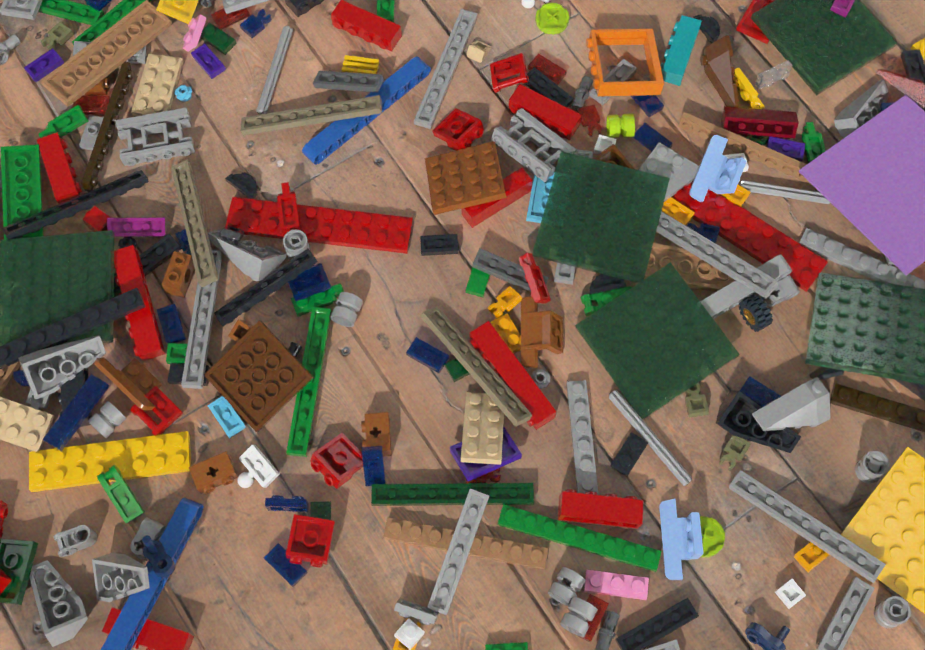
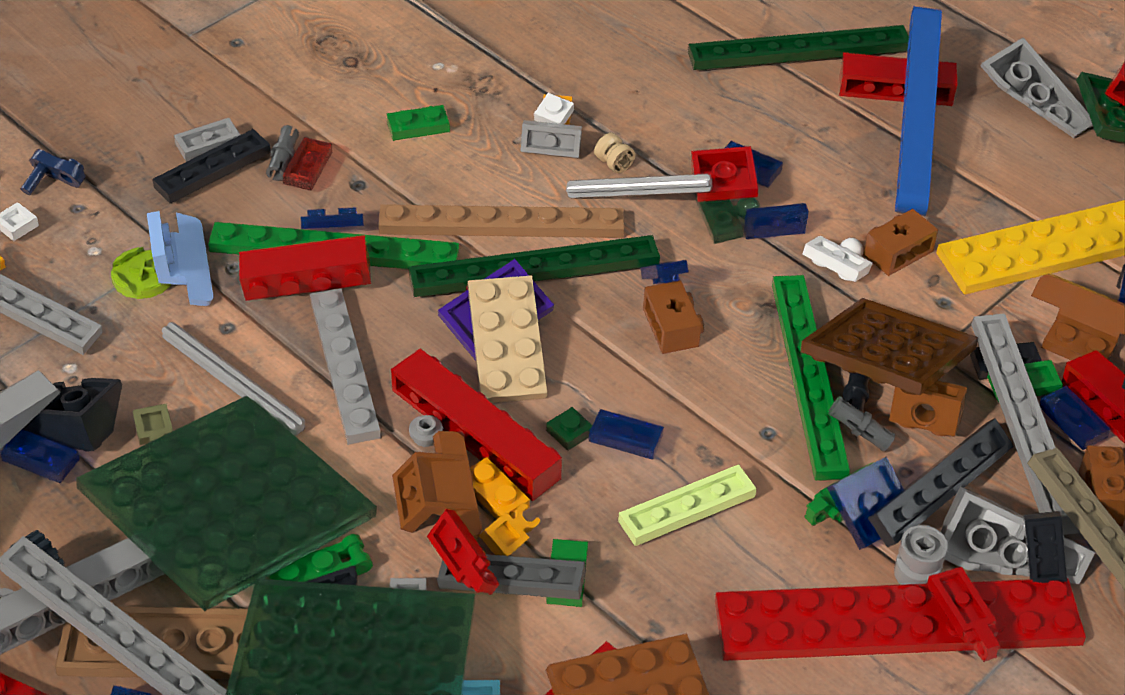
camera: 165 degrees right, 20 degrees down
light grey piece [53,525,97,557] -> none
light grey wheel [88,401,126,438] -> none
light grey wedge [92,552,150,602] -> none
green plate [97,464,145,523] -> none
red plate [130,386,183,436] -> none
light grey piece [130,517,166,560] -> none
dark blue piece [142,535,175,578] -> none
medium azure plate [207,396,246,438] -> none
black plate [225,172,258,199] -> none
red plate [310,433,369,489] -> none
light grey wheel [331,292,363,327] -> none
black plate [420,234,458,256] -> none
dark tan plate [421,307,532,427] -> none
light grey plate [427,489,489,615] -> none
light grey wheel [548,567,586,606] -> none
light grey wheel [560,597,597,637] -> none
bright pink plate [584,570,649,600] -> none
black plate [610,432,648,477] -> none
olive plate [719,435,752,471] -> none
none -> clear blue plate [301,207,364,229]
none -> light grey axle [566,174,713,198]
none -> tan wheel [594,133,635,174]
none -> yellowish green plate [618,464,757,546]
none -> dark grey pin [828,396,896,452]

